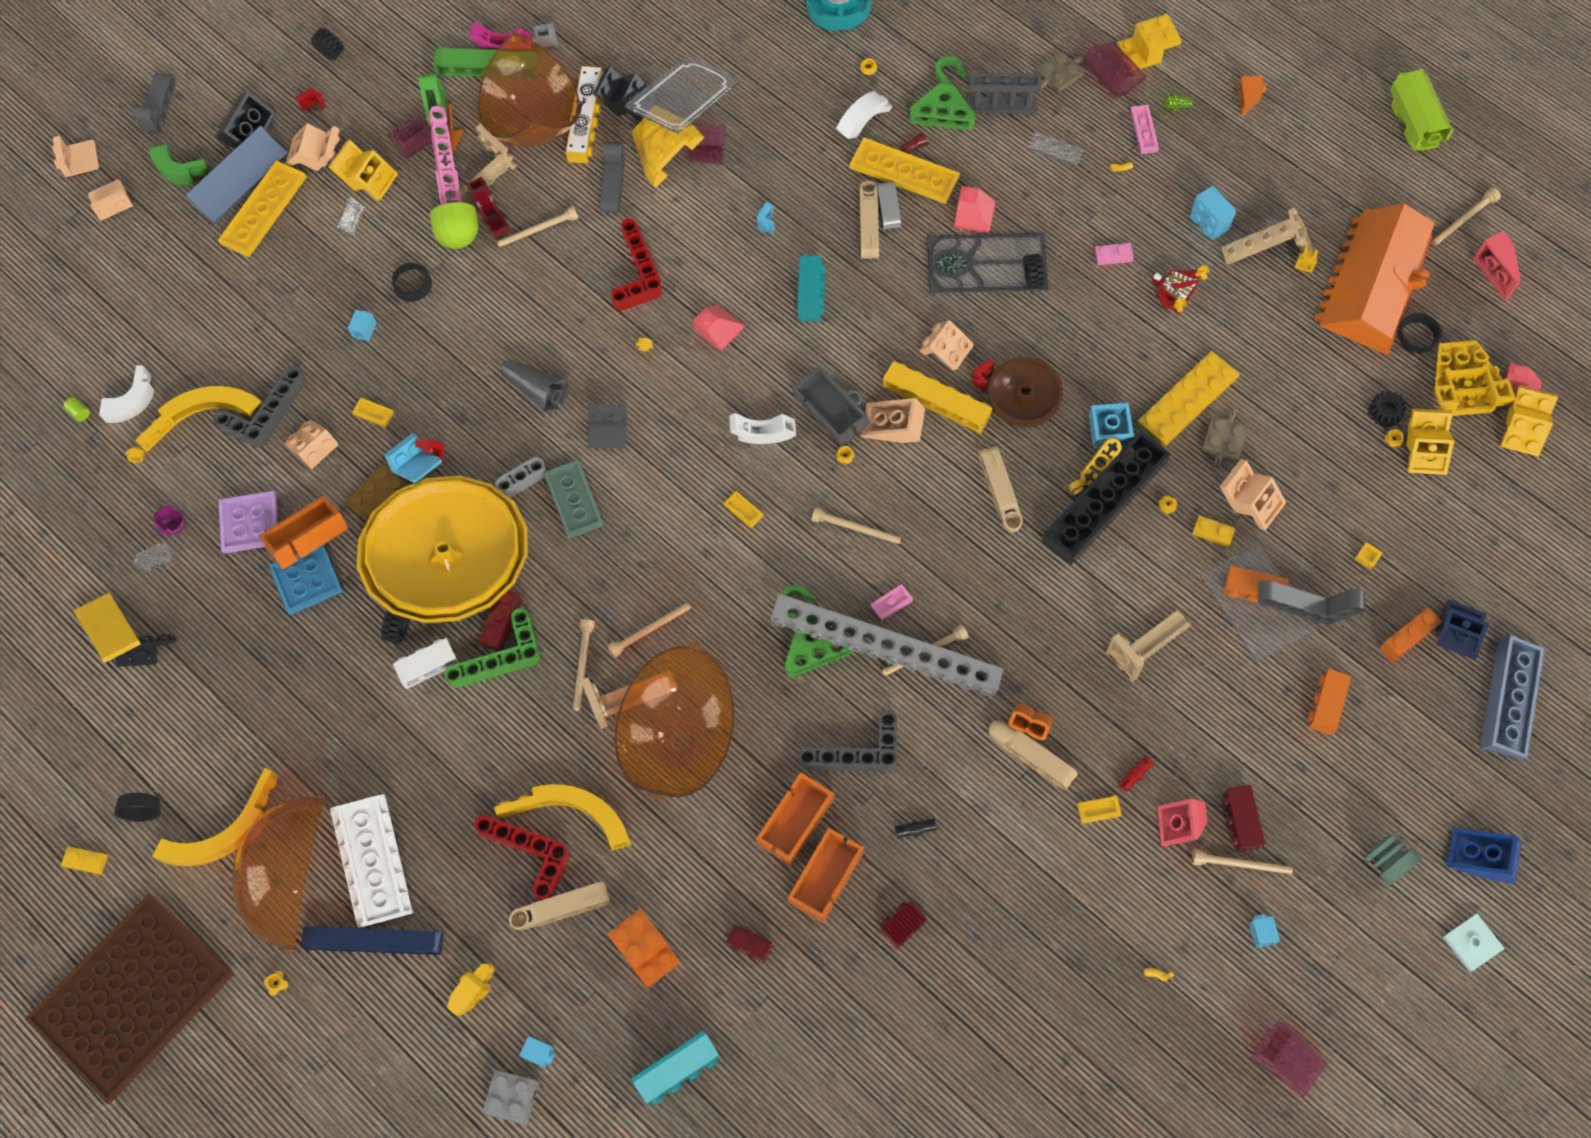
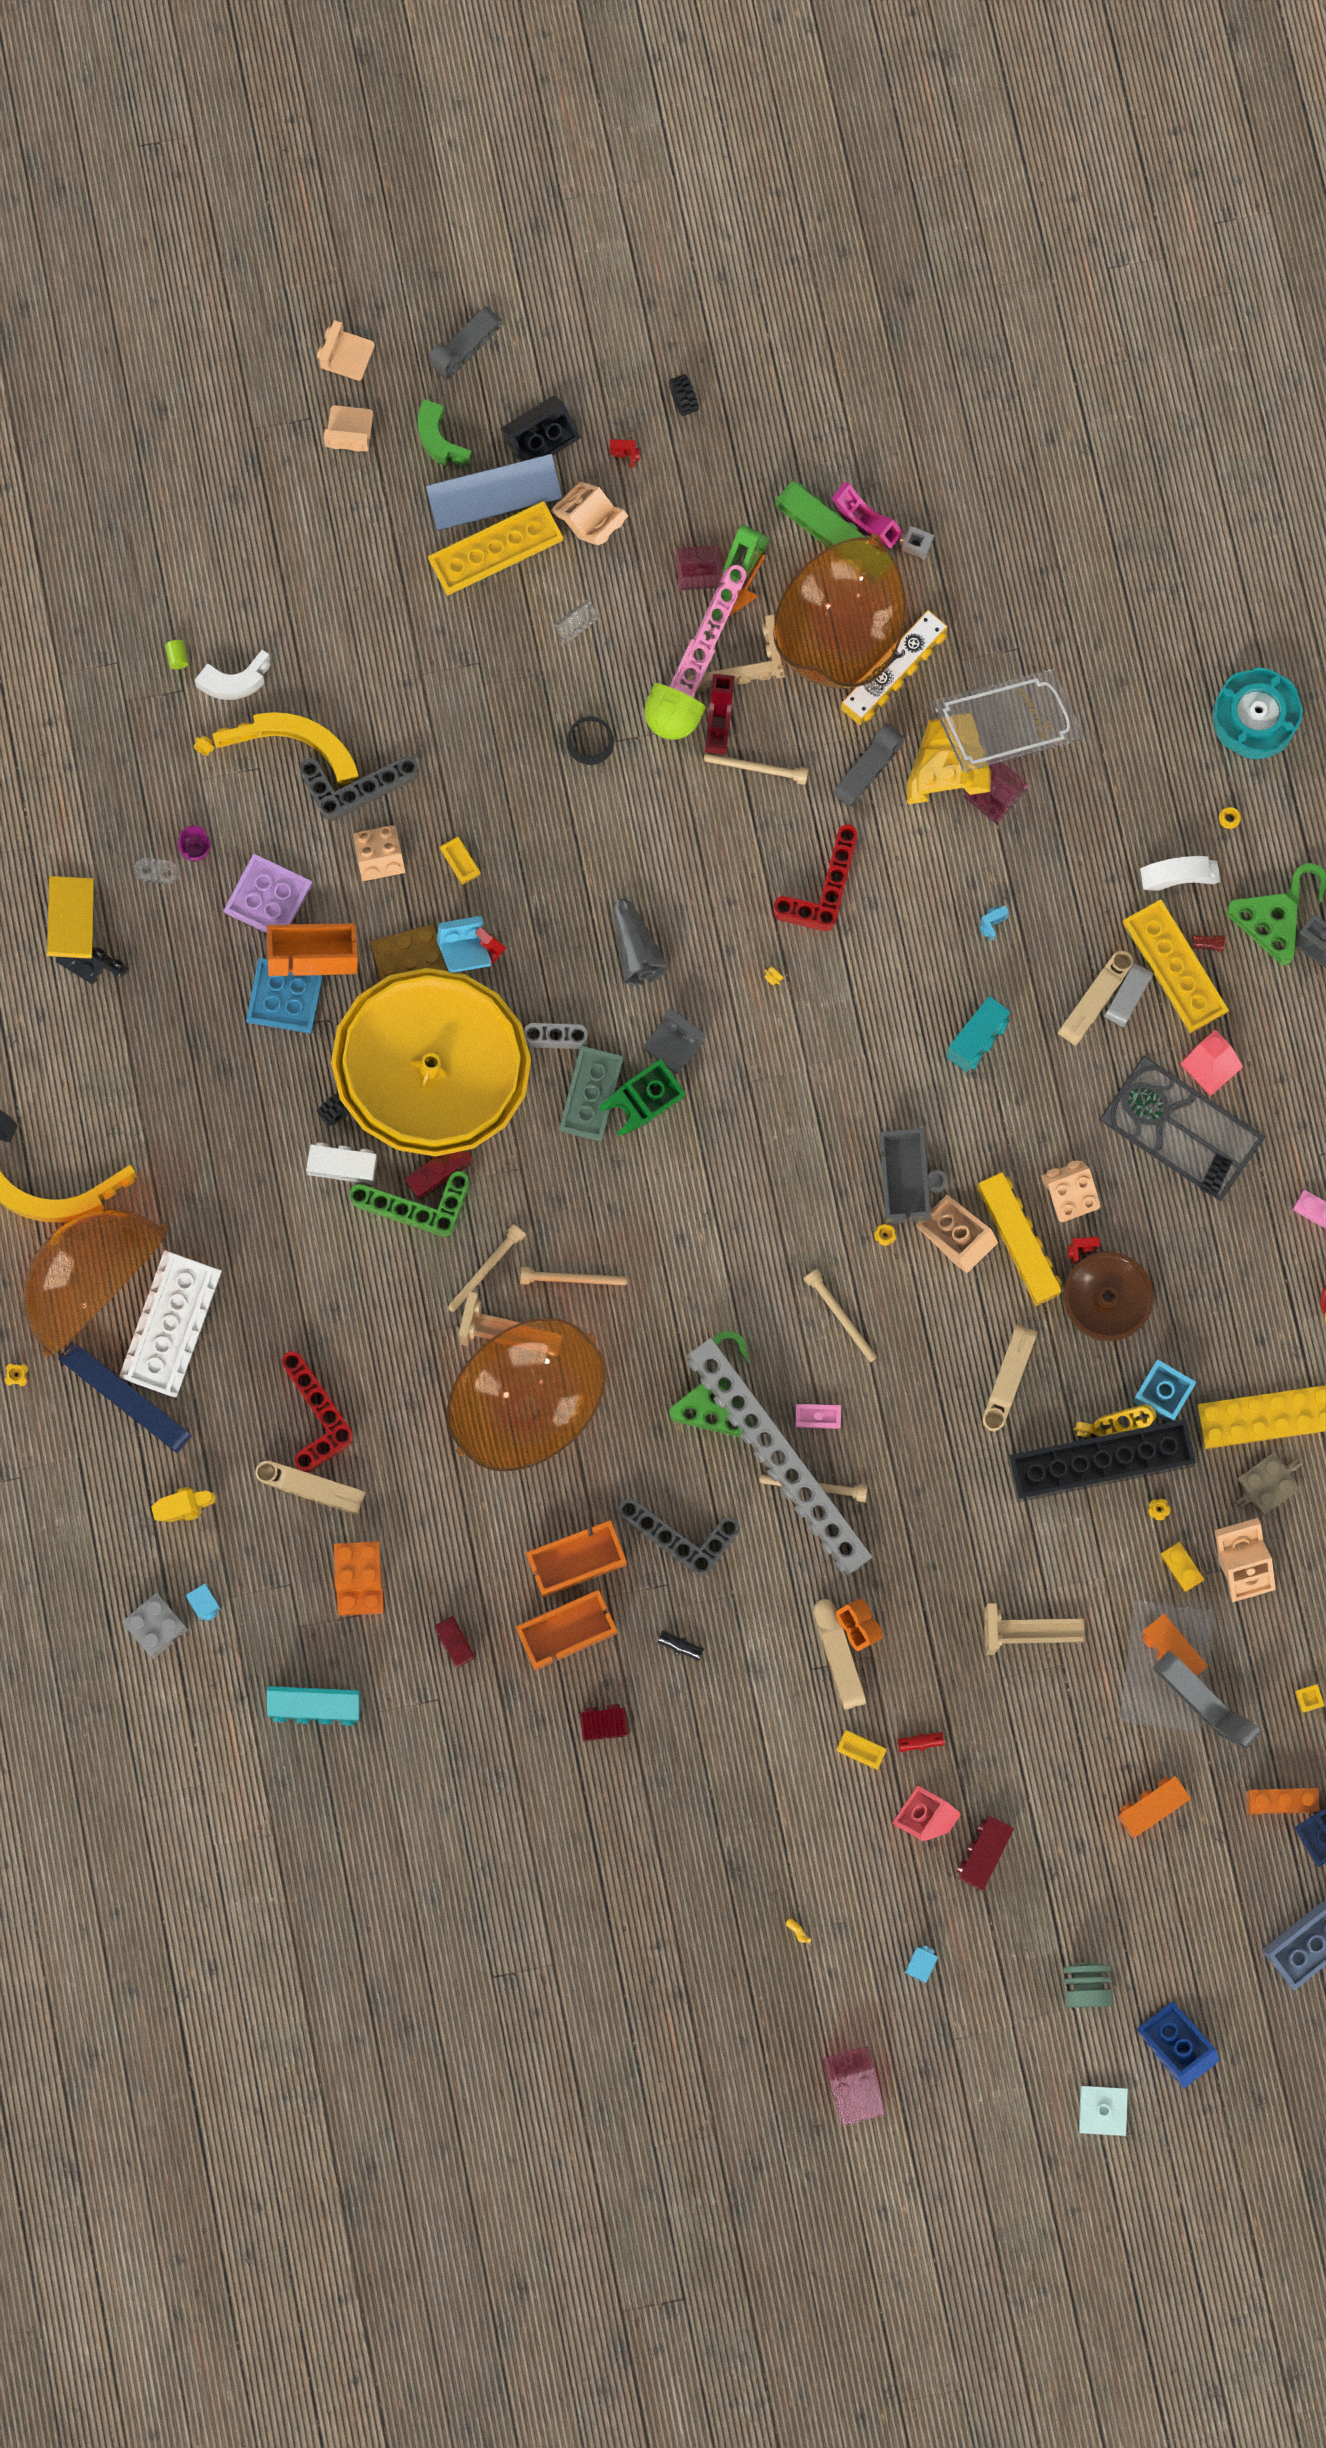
camera: 30 degrees right, 10 degrees up
yellow bracket [328,140,398,201] -> none
medium azure brick [348,310,377,341] -> none
yellow arch [494,784,632,851] -> none
black bracket [593,66,658,122] -> none
coral slope [693,305,745,351] -> none
yellow tile [723,491,764,529] -> none
white arch [729,413,796,444] -> none
tan piece [1192,848,1293,874] -> none
none -> green brick [599,1059,686,1137]

